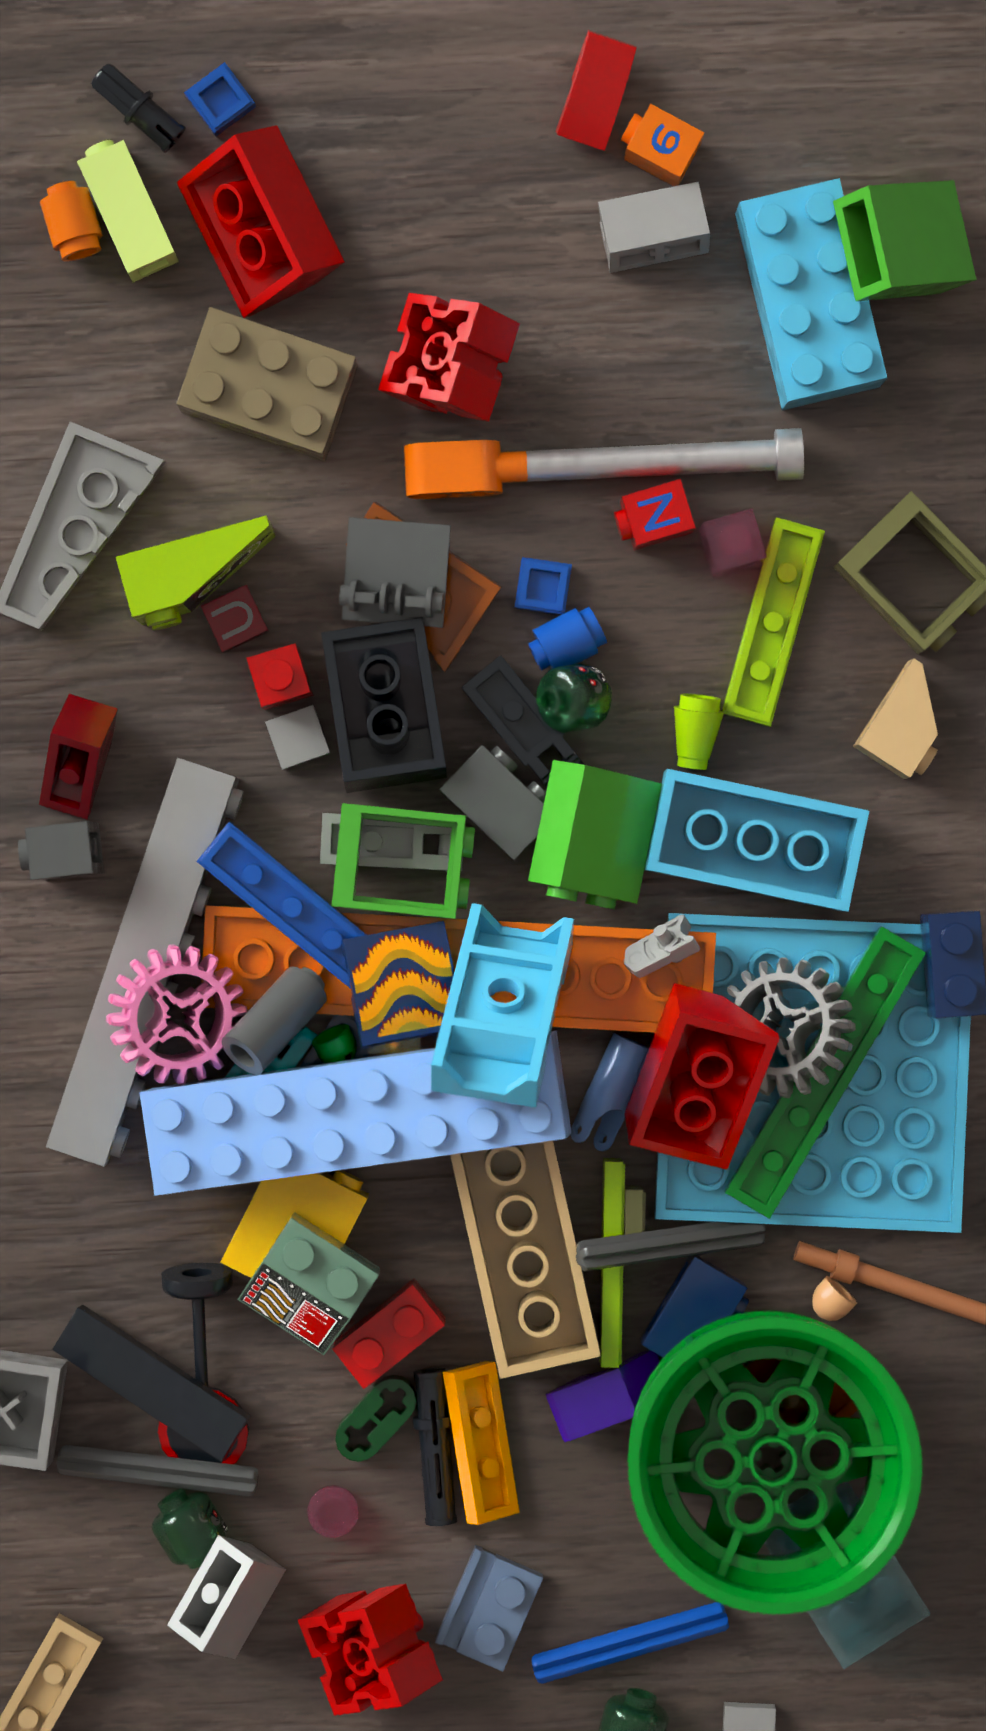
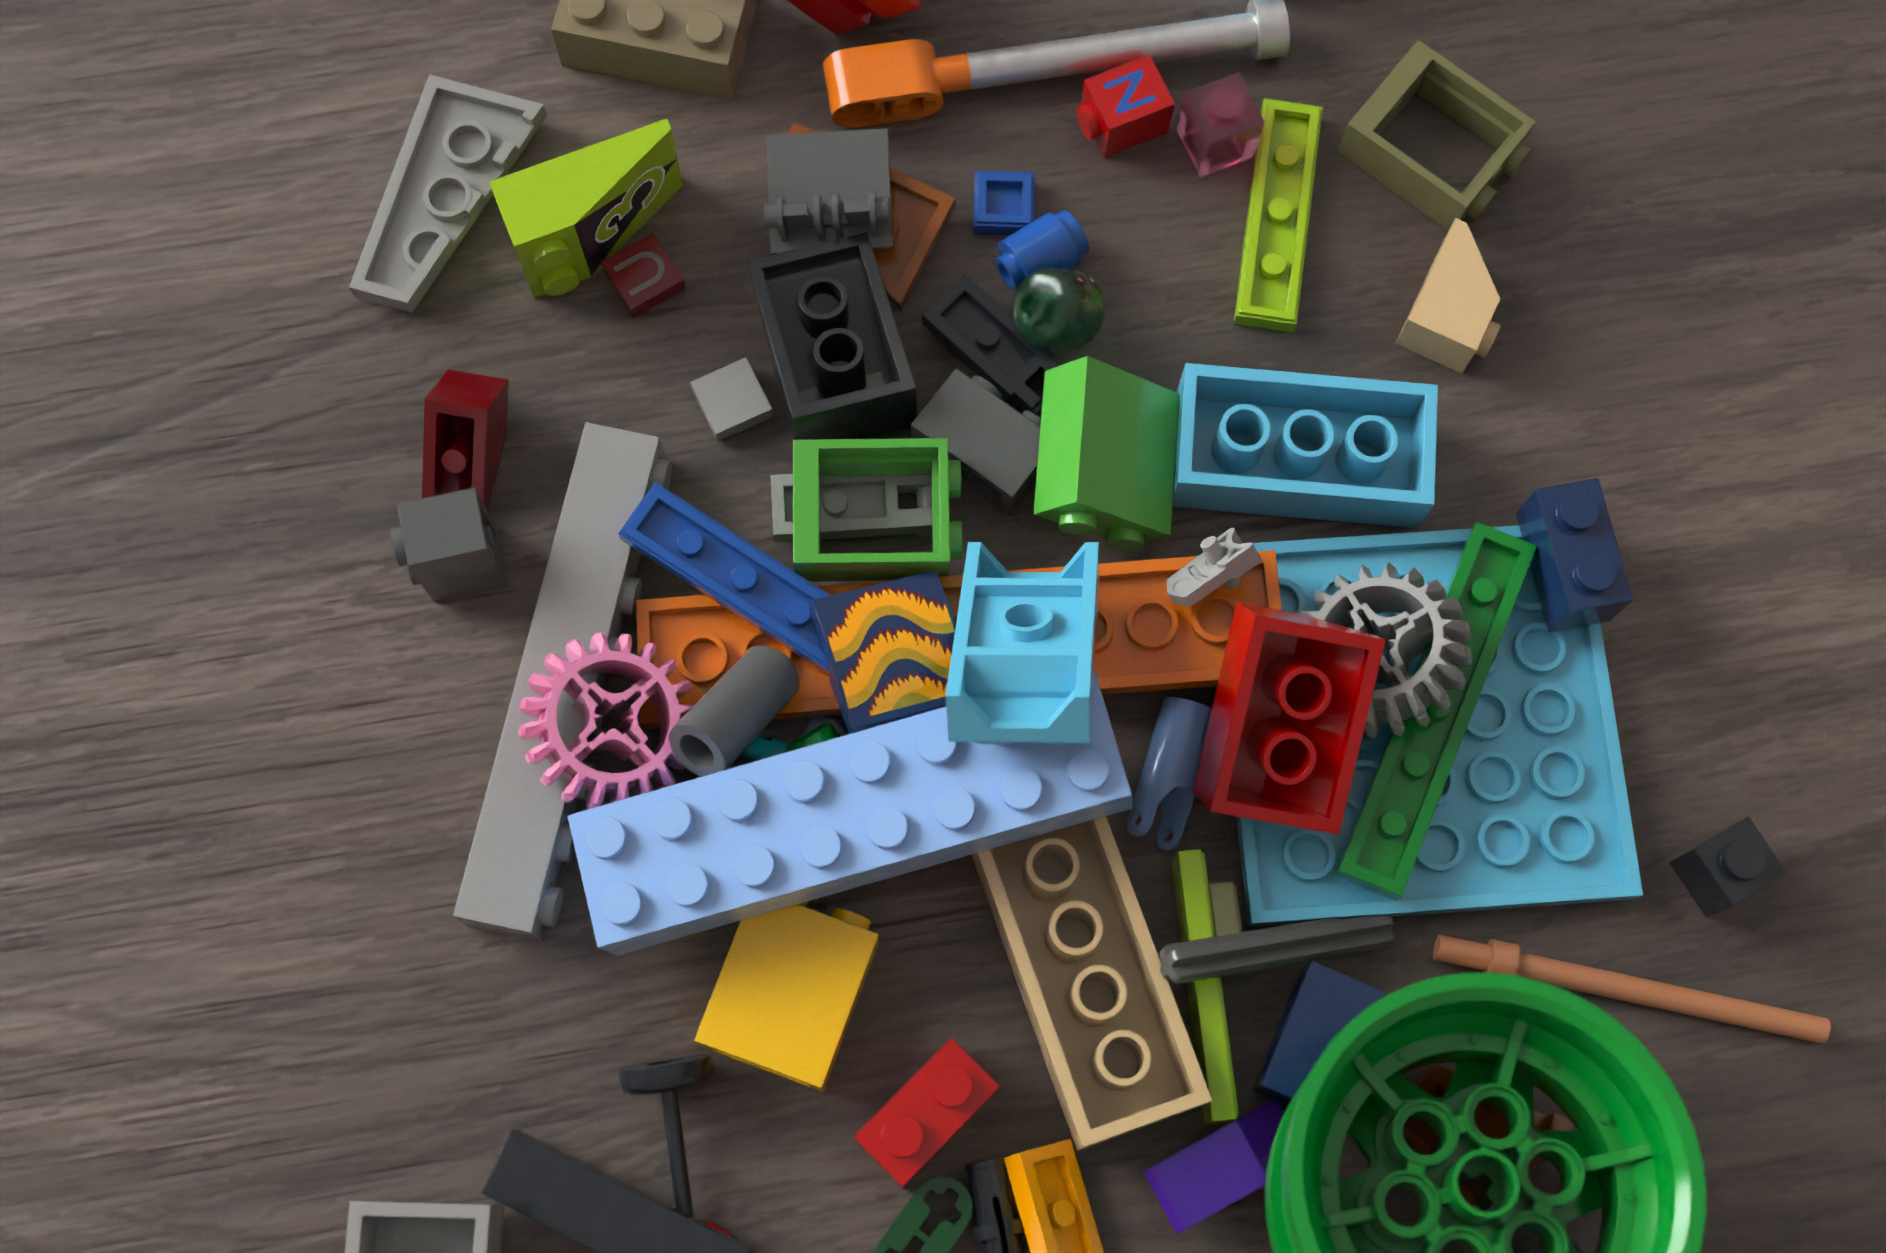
camera: 10 degrees left, 15 degrees down
sand green slope [237,1212,380,1355] -> none
red brick [246,643,313,710] -> none
lime cone [674,694,724,770] -> none

